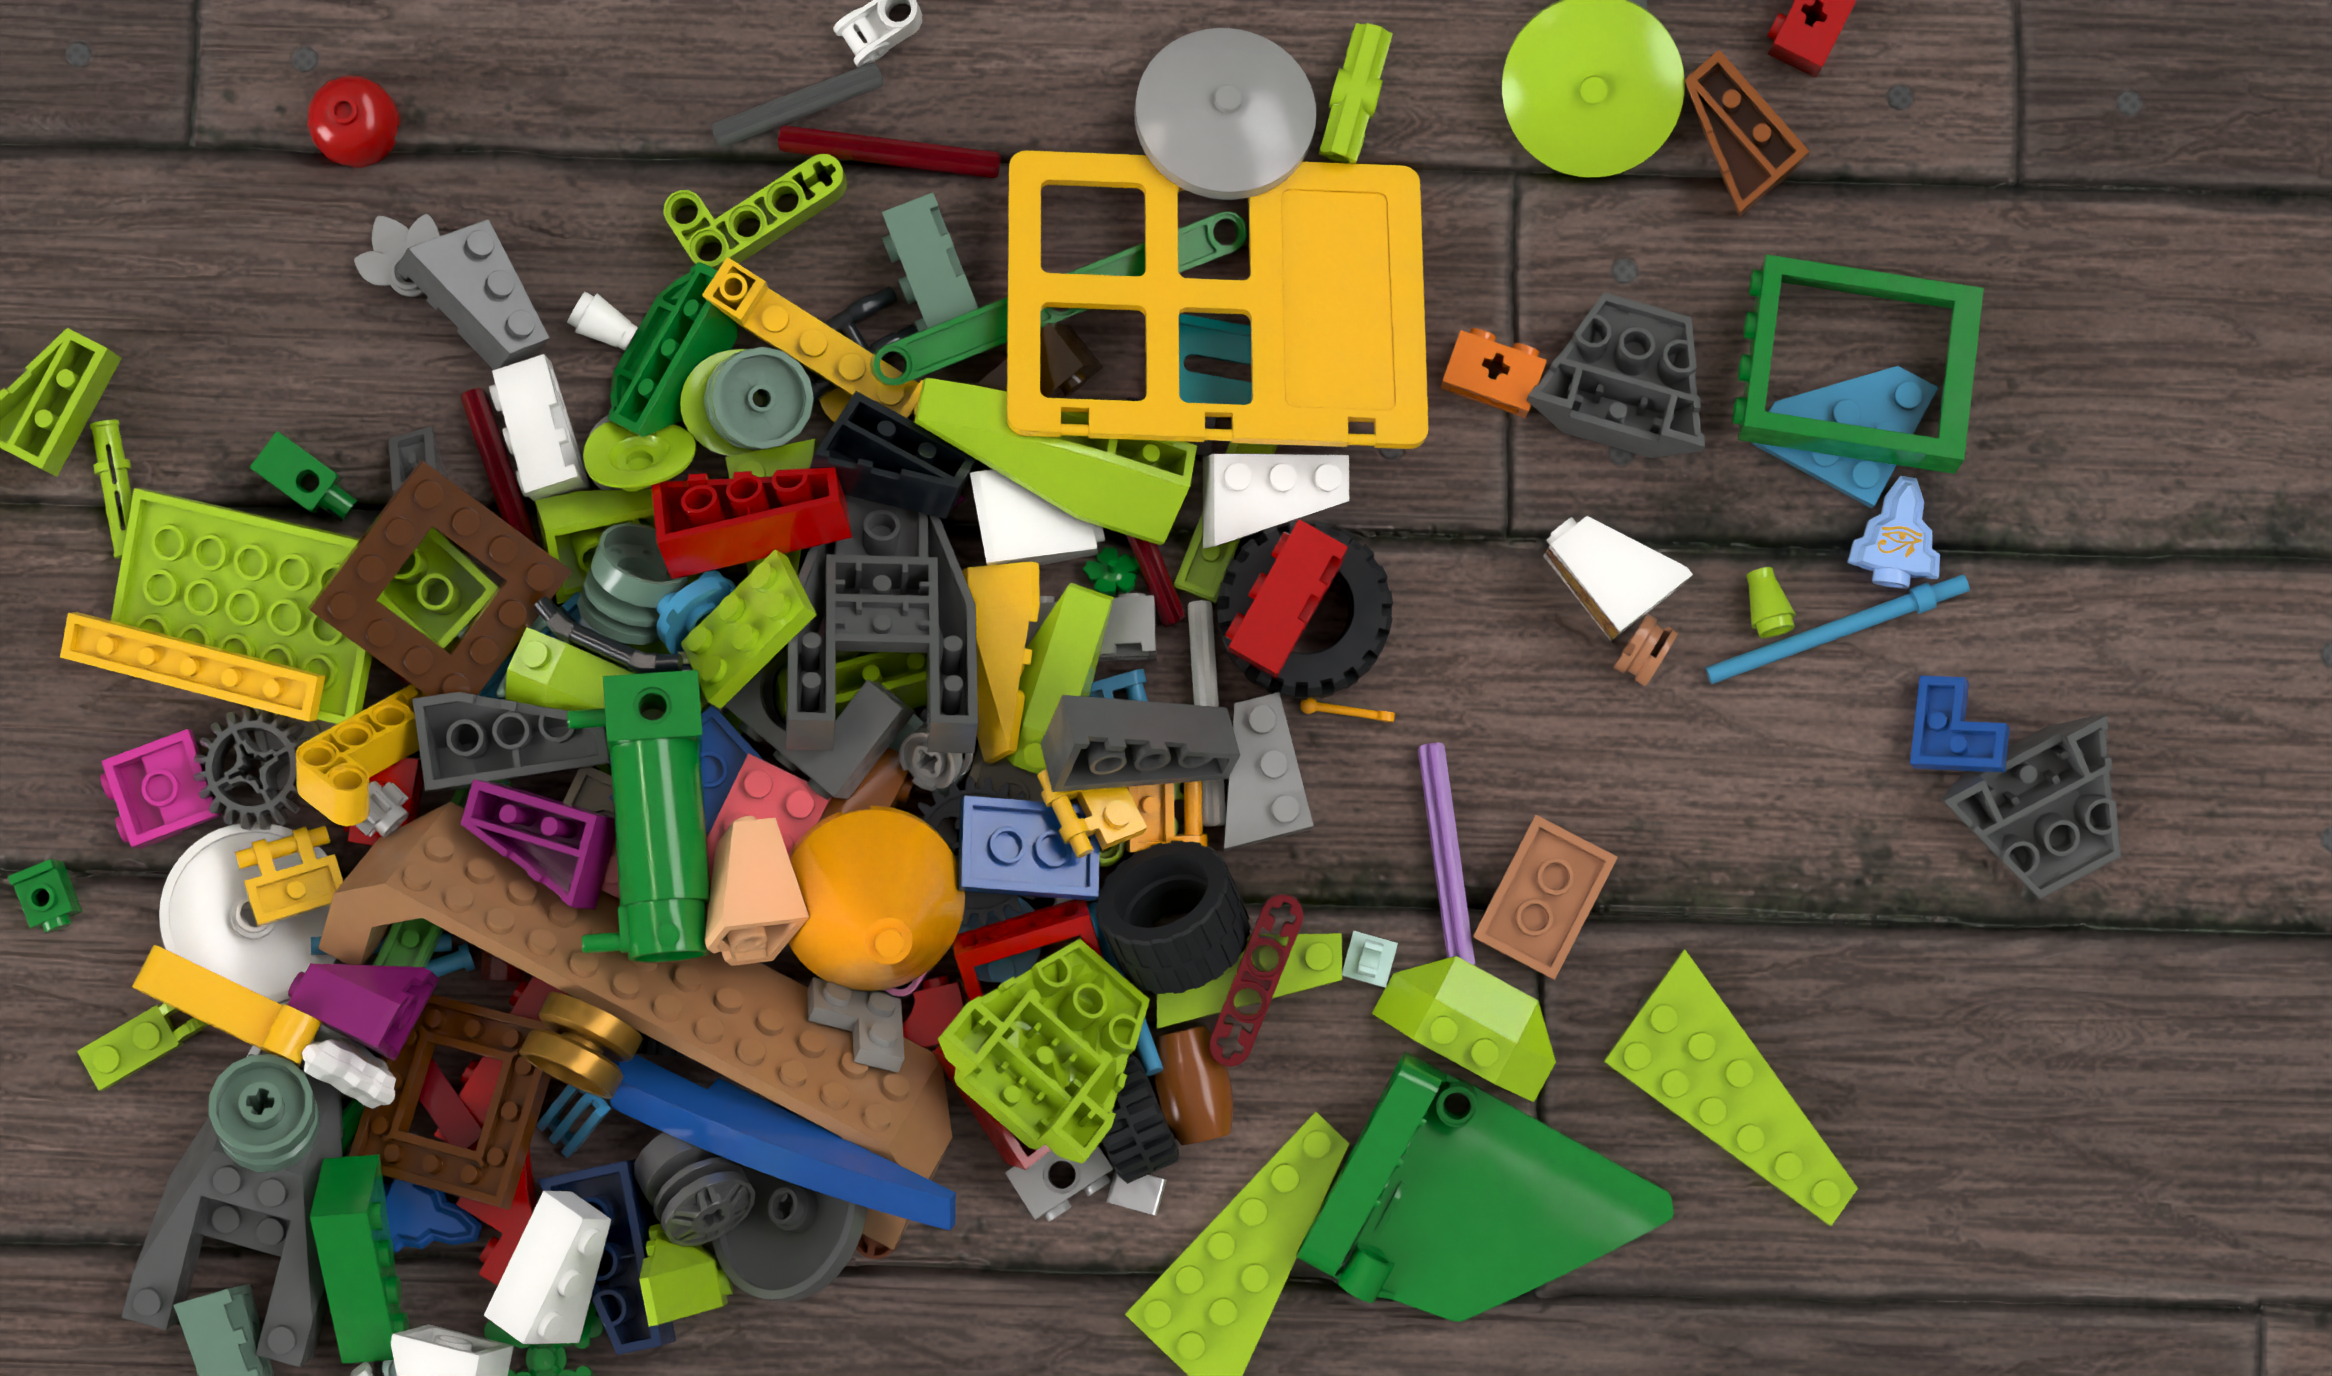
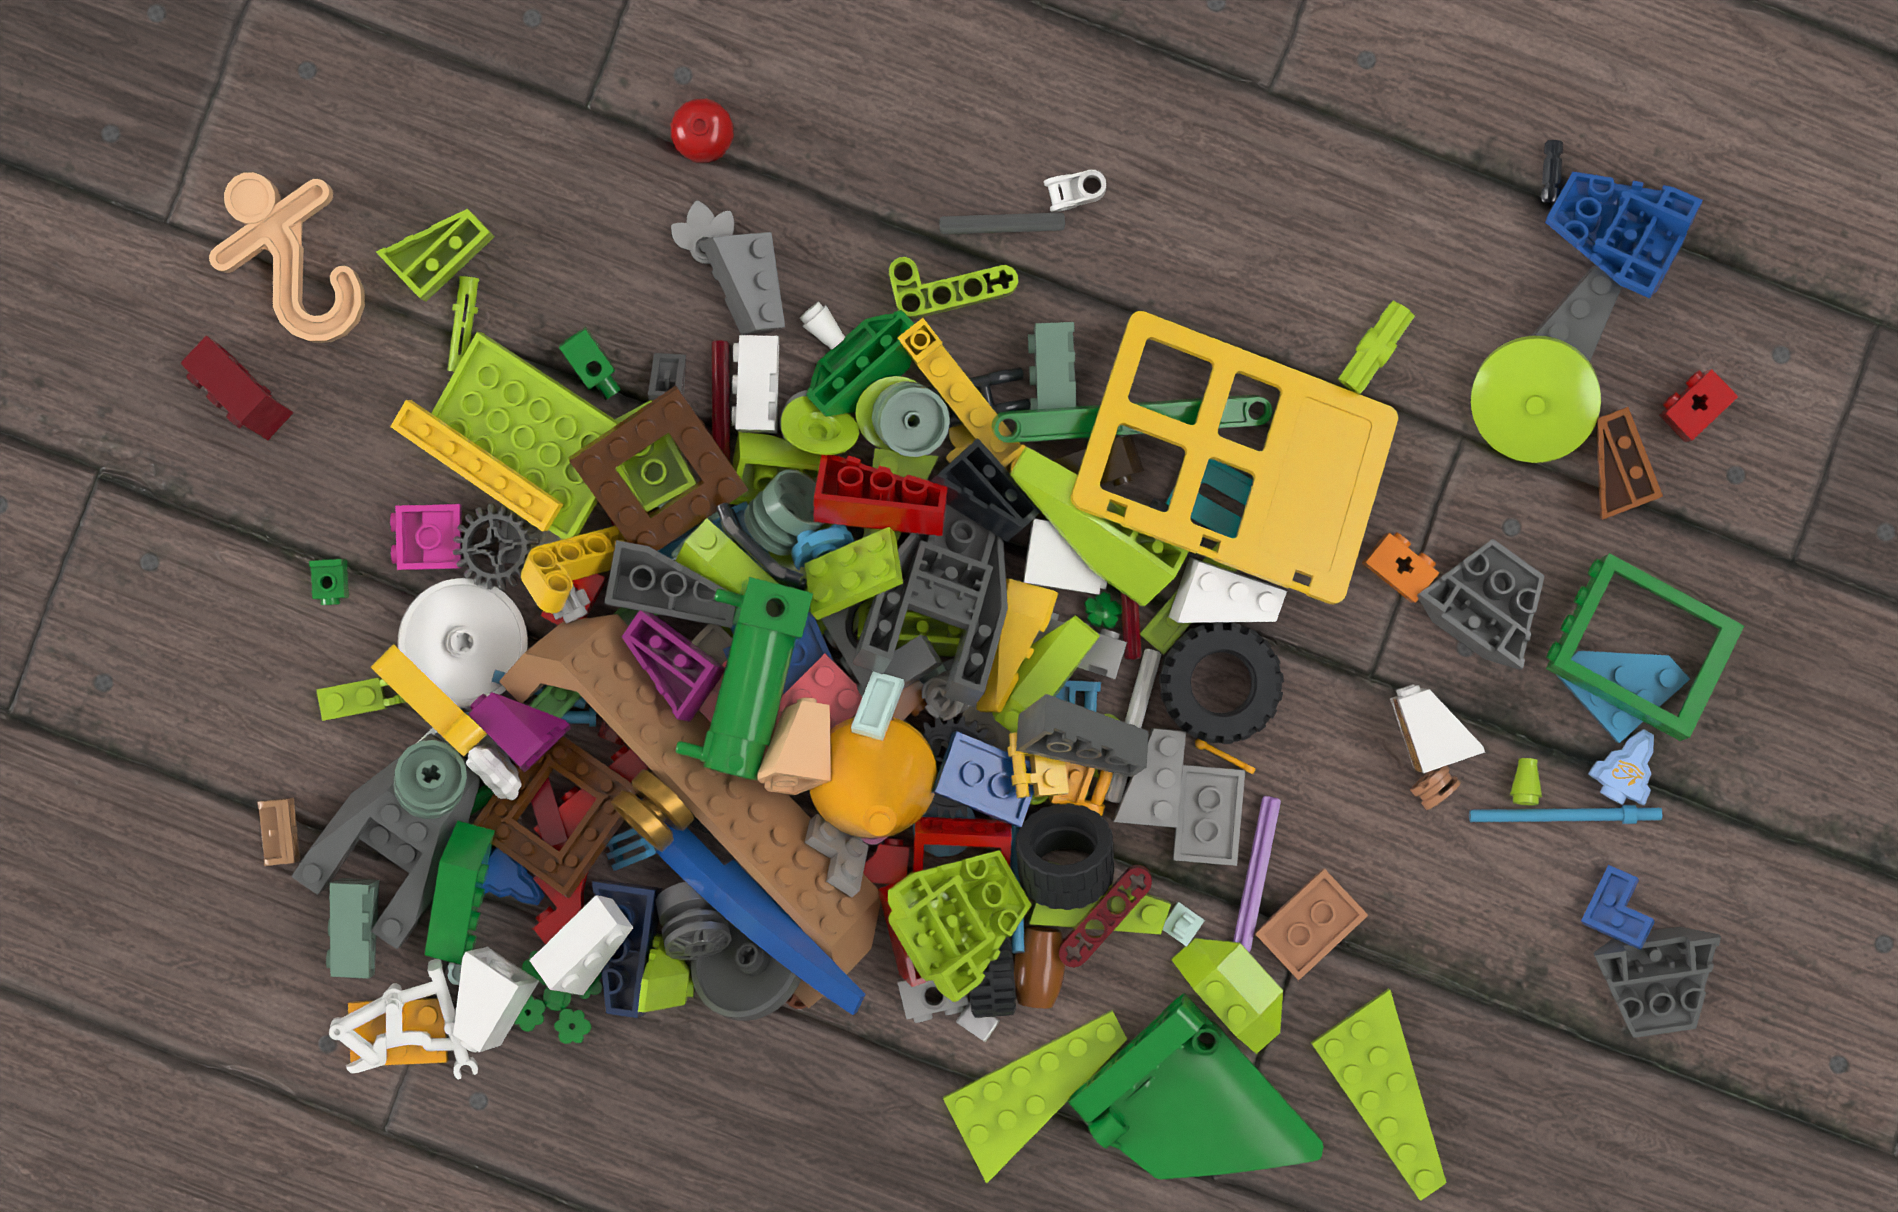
camera: 10 degrees right, 5 degrees up
yellow plate [234,825,343,927] -> none
dark red axle [778,125,1001,178] -> none
light grey dish [1134,28,1316,200] -> none
red wedge [1225,519,1348,679] -> none
none -> medium nougat hinge [257,798,301,866]
none -> light aqua tile [851,671,904,741]
none -> light grey plate [1173,765,1245,866]

